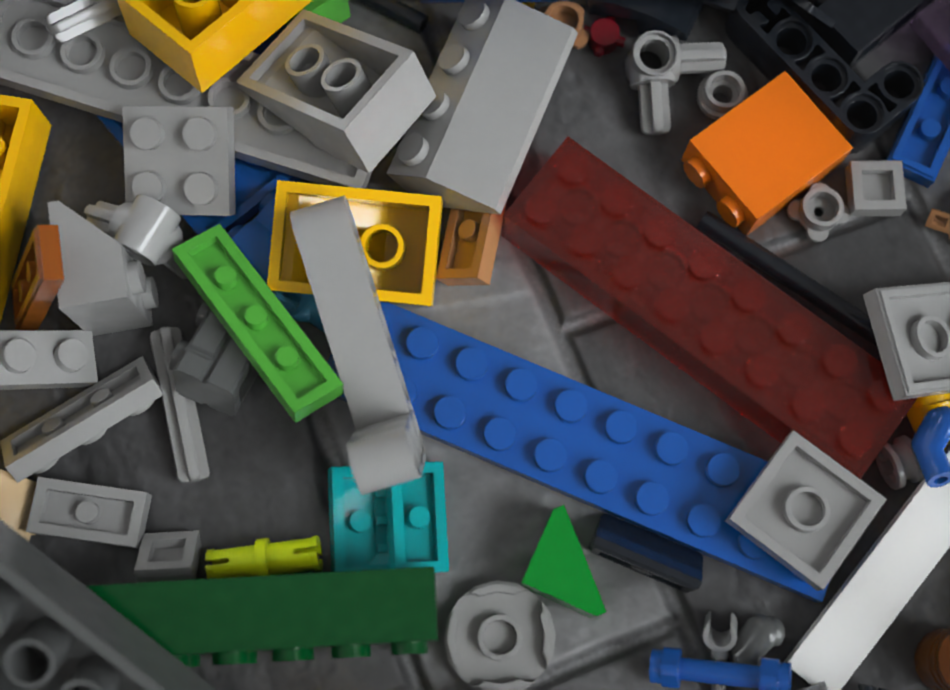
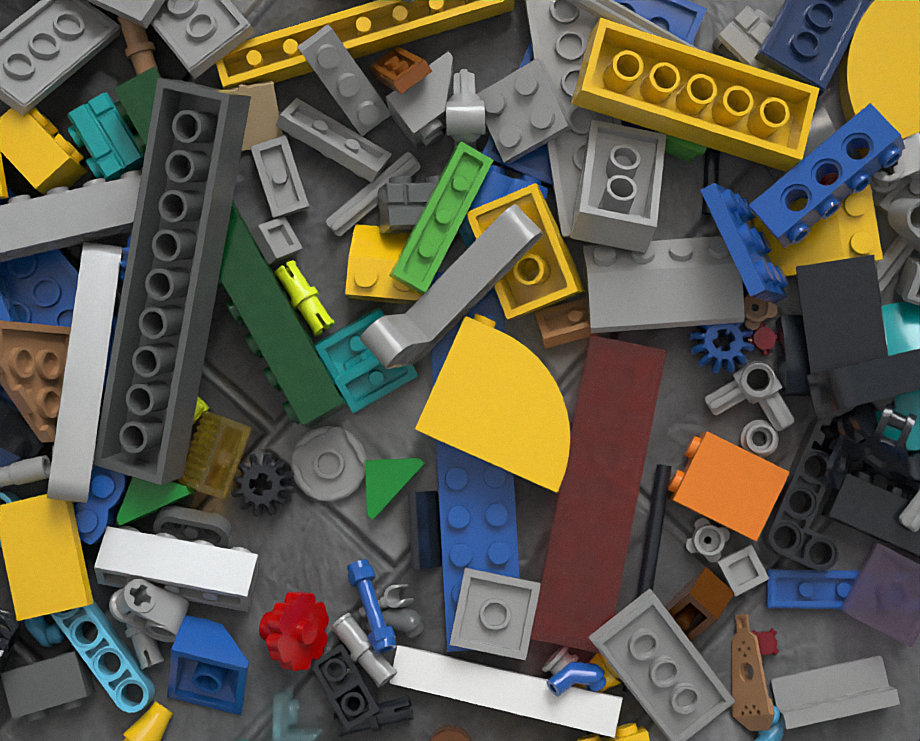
camera: 70 degrees right, 10 degrees up
none -> yellow slope [345,224,422,305]
none -> yellow brick [415,314,570,493]
none -> reddish brown slope [665,567,734,642]
none -> blue gear [689,319,754,374]

